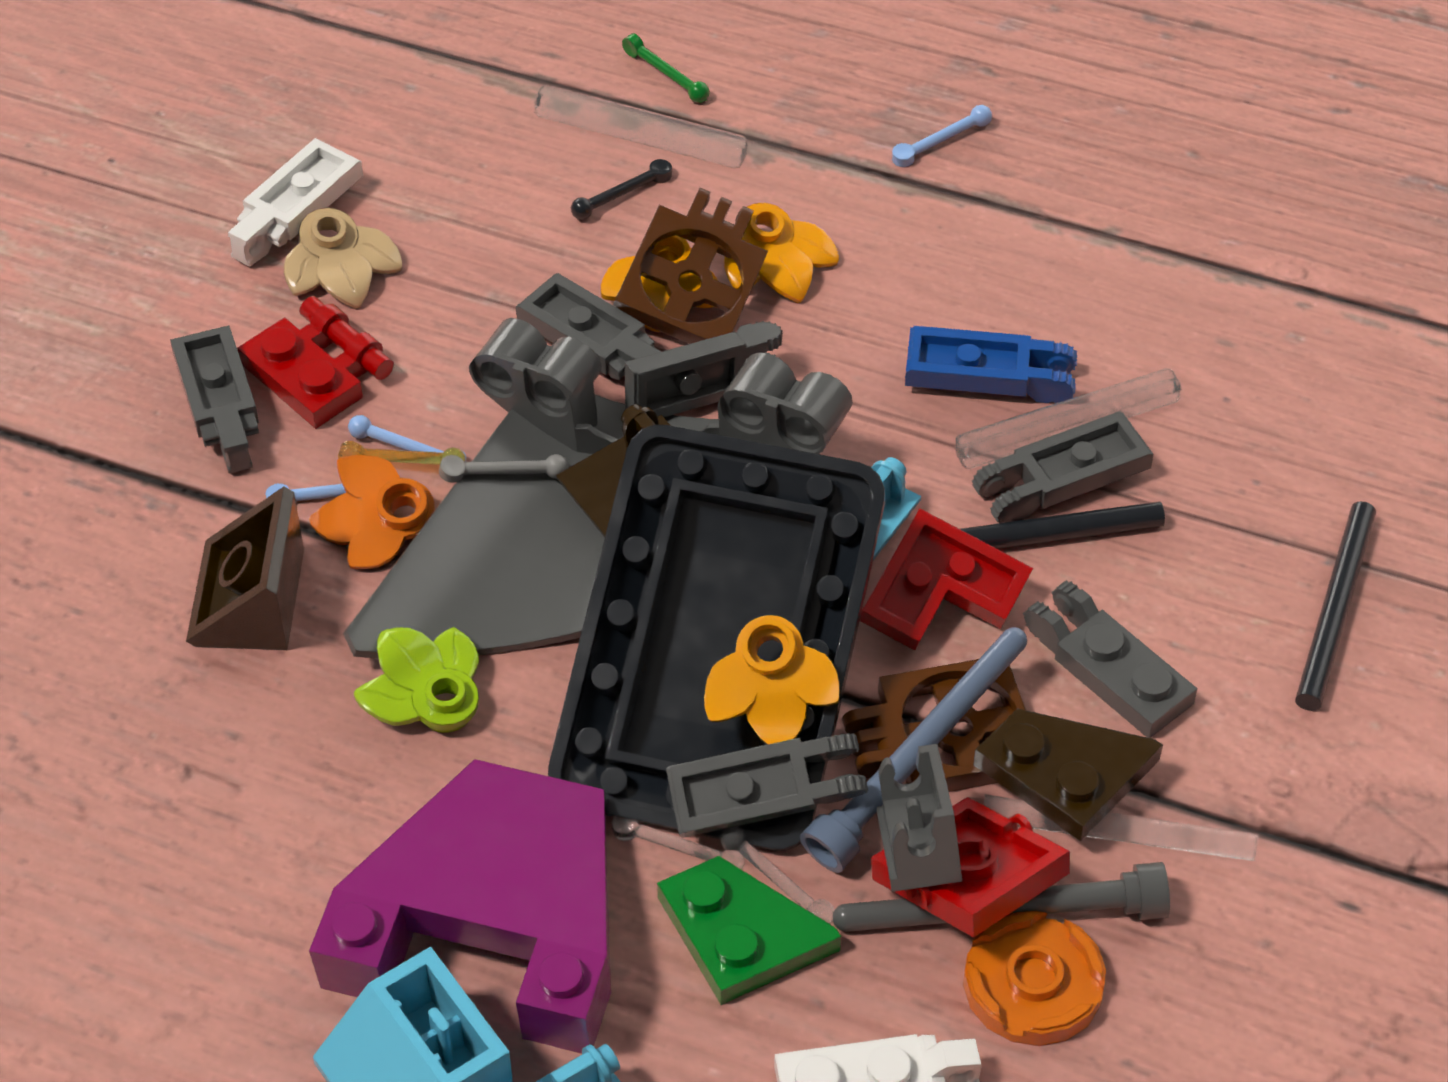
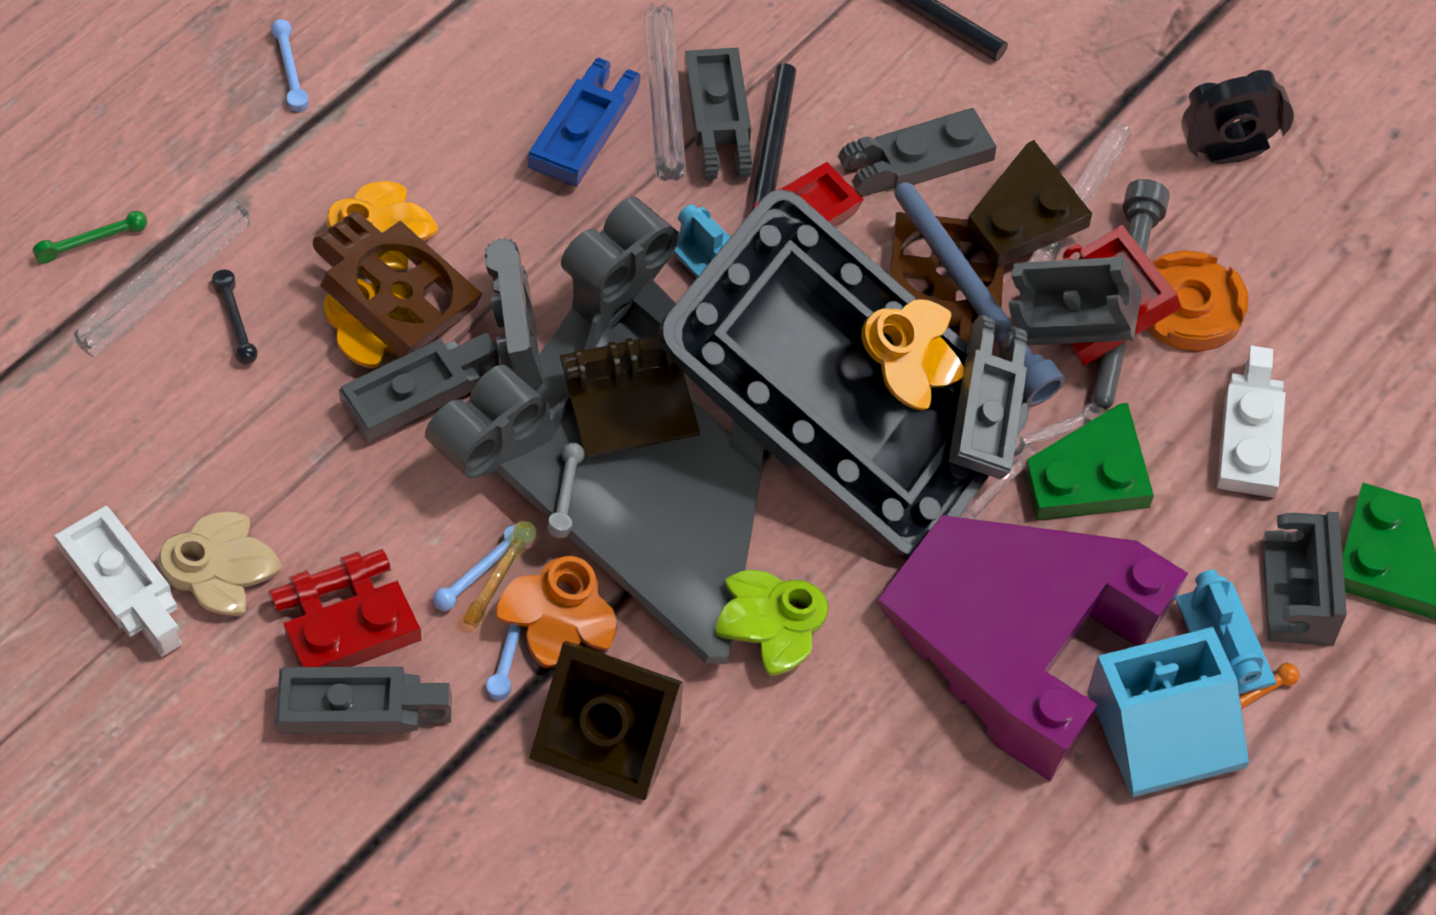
camera: 75 degrees left, 5 degrees up
none -> black plate [1181,70,1294,164]

